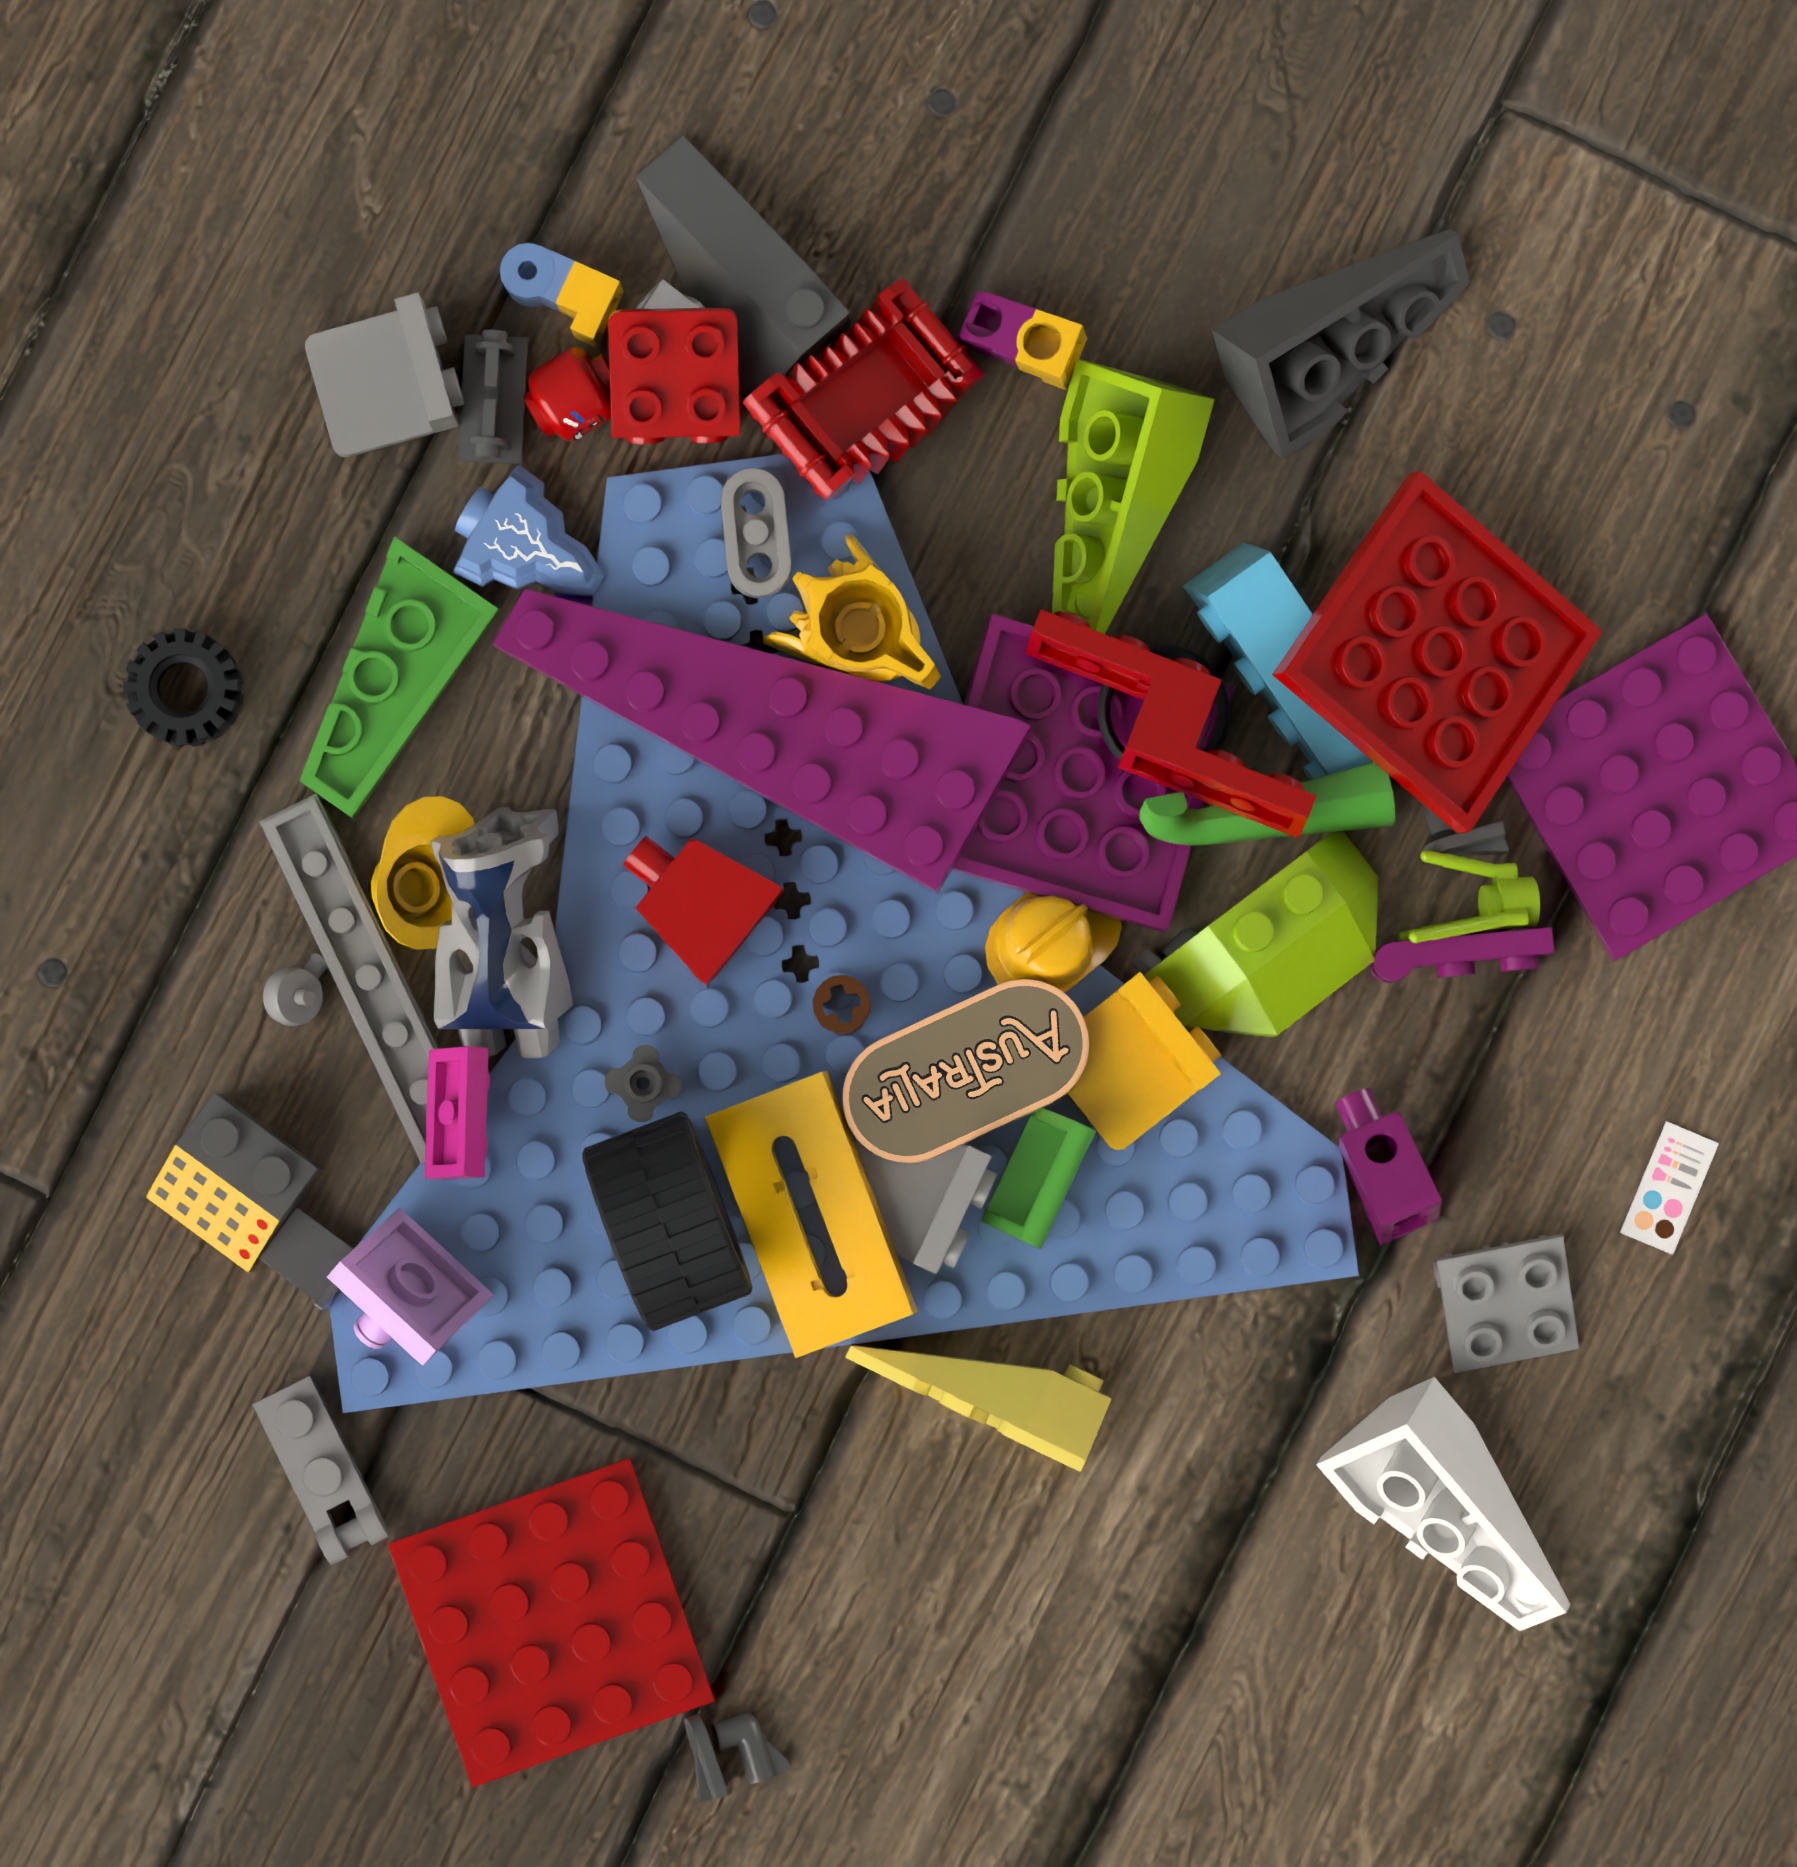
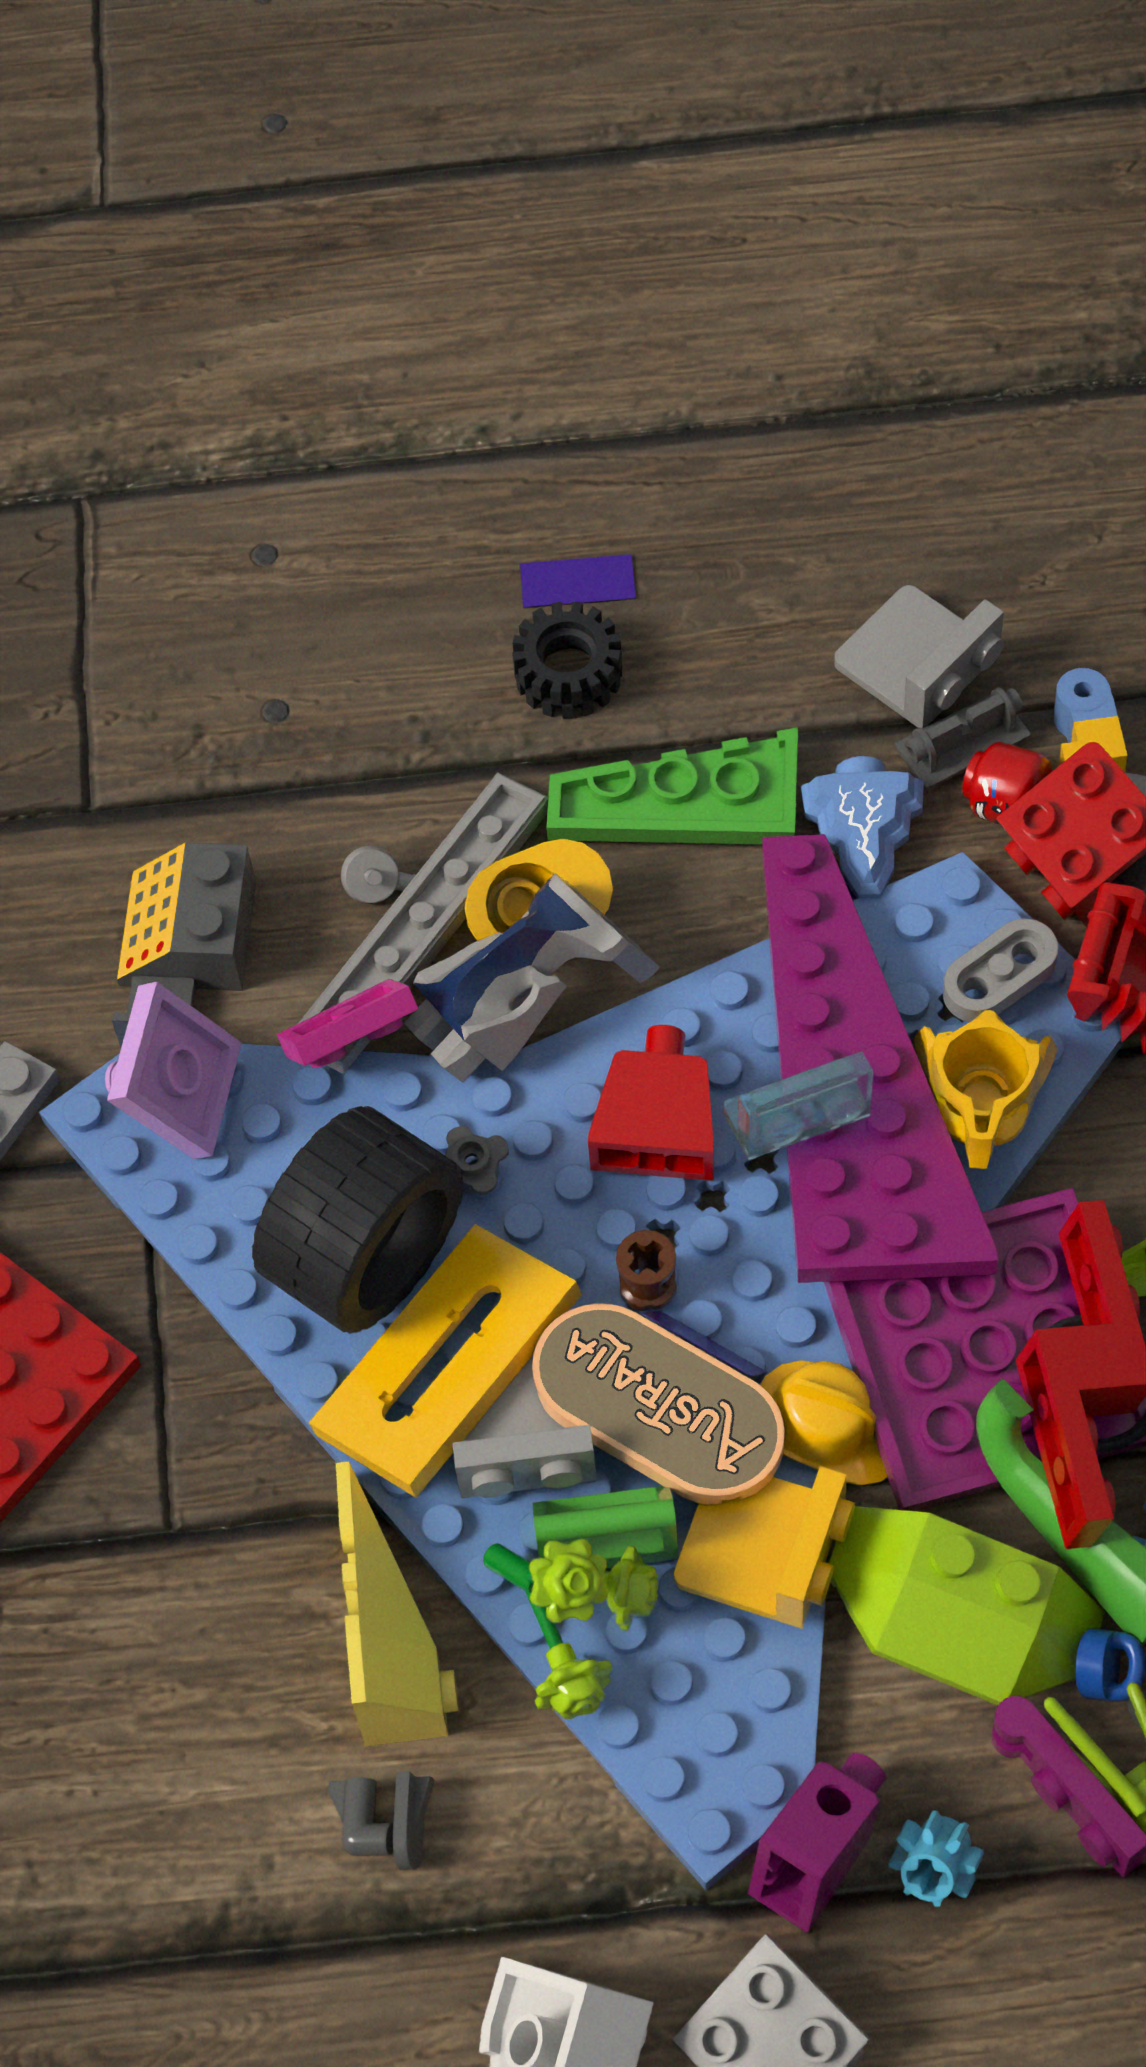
camera: 65 degrees right, 25 degrees down
none -> dark grey piece [328,1771,435,1871]
none -> lime plant [483,1538,659,1720]
none -> dark purple sticker [520,554,636,608]
none -> dark purple sticker [642,1310,768,1377]
none -> clear light blue bracket [723,1051,873,1160]
none -> medium azure gear [889,1810,984,1907]
none -> blue tile [1076,1628,1146,1701]

